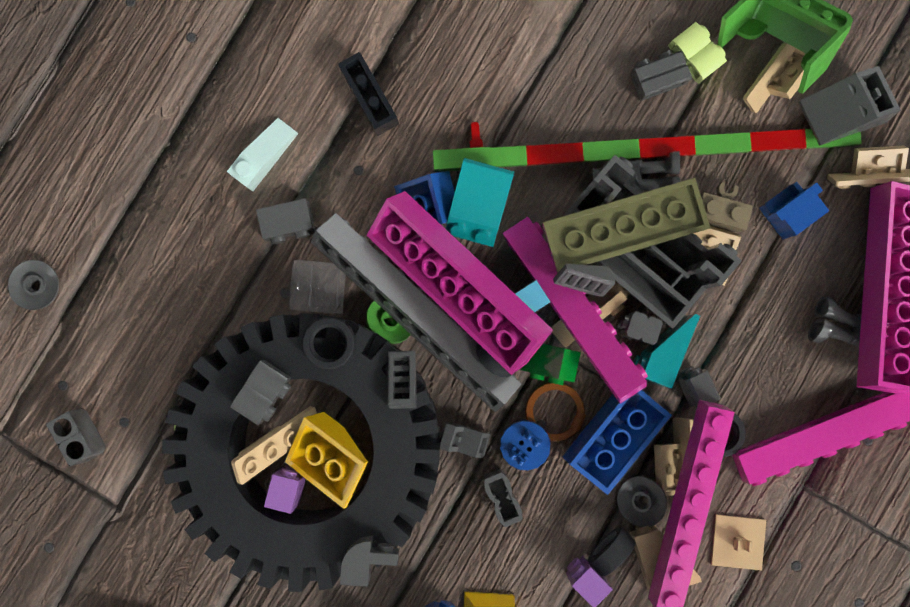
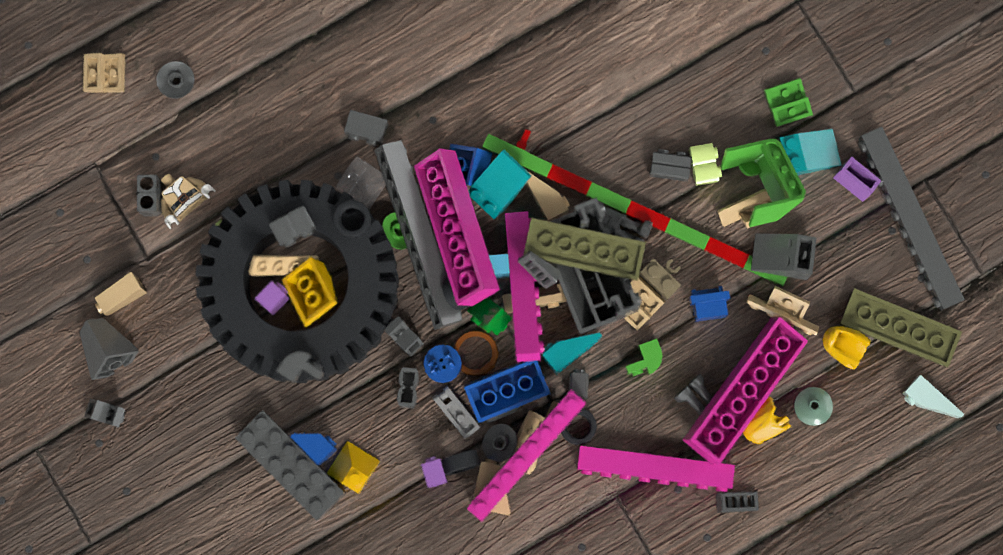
camera: 30 degrees right, 5 degrees down
light aqua slope [227,118,298,191] -> none
black brick [338,52,399,136] -> none
dark grey slope [388,351,417,409] -> none
dark grey brick [616,311,663,345] -> none
tan piece [711,514,766,571] -> none
none -> tan slope [95,272,147,316]
none -> torso [161,174,216,229]
none -> light grey plate [432,386,480,440]
none -> tan slope [526,170,570,222]
none -> bright green brick [625,339,662,376]

